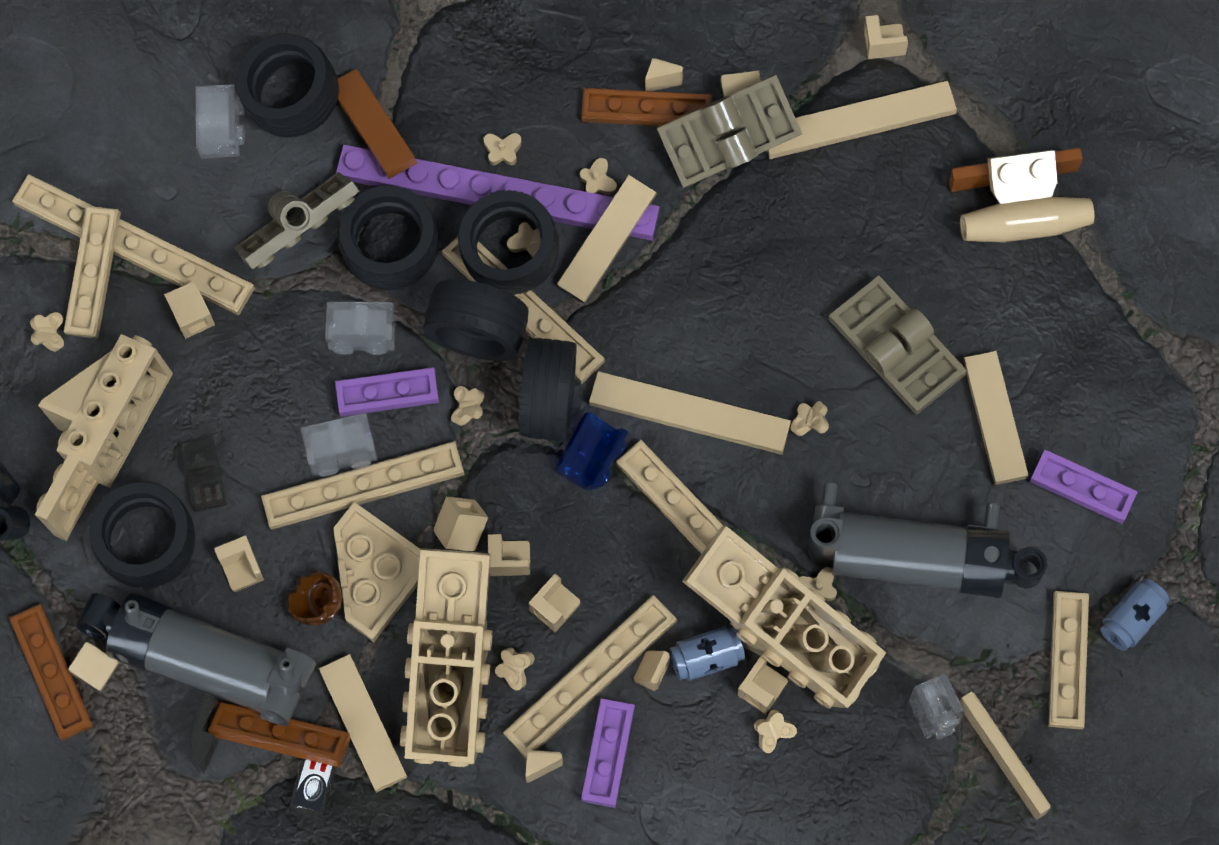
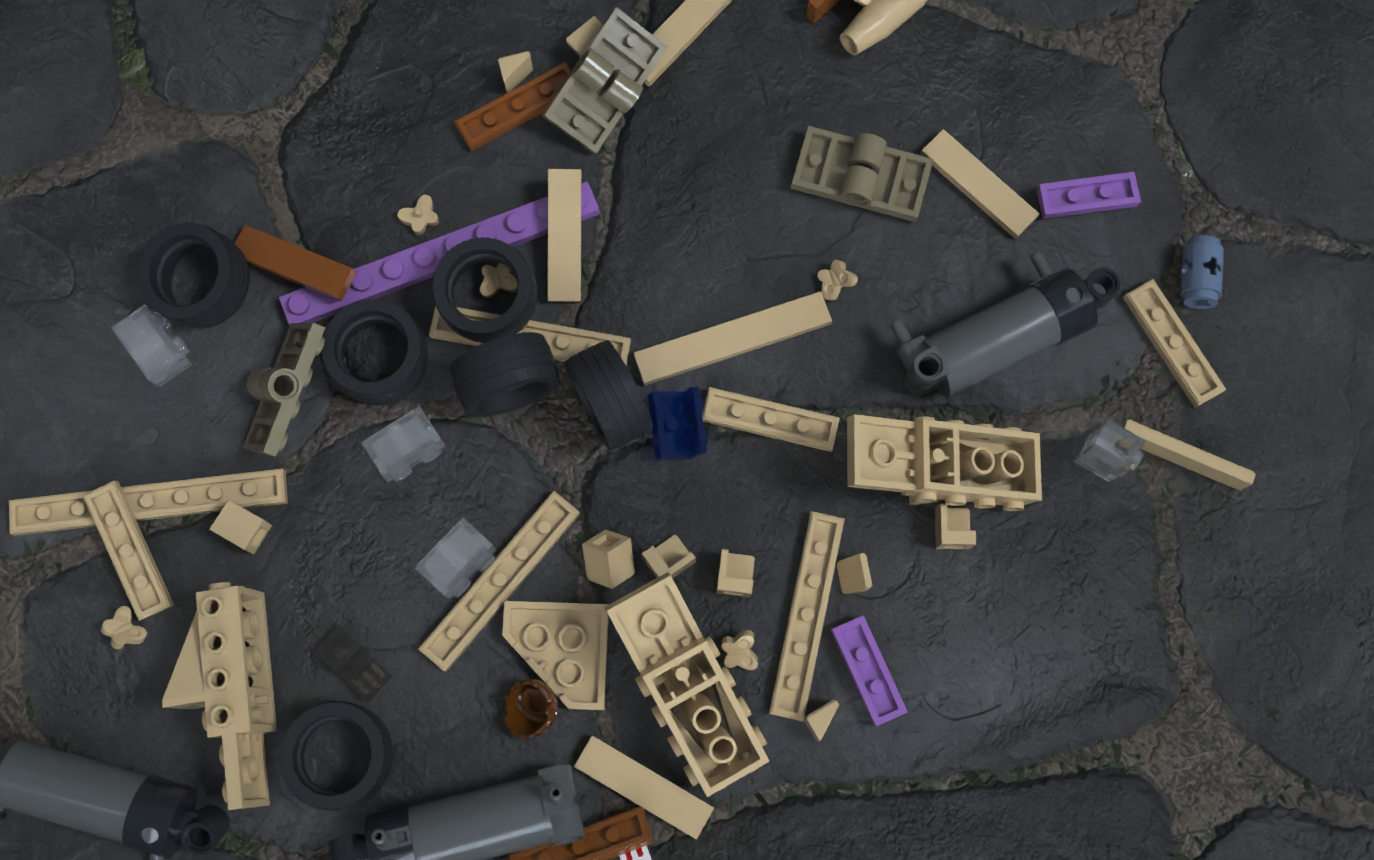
camera: 40 degrees left, 5 degrees up
tan panel [214,535,264,592] -> none
medium lavender plate [335,367,439,417] -> none
tan piece [451,386,484,426] -> none
tan piece [580,158,617,195] -> none
sand blue piece [669,626,745,681] -> none
tan piece [754,710,797,753] -> none
tan piece [799,567,837,601] -> none

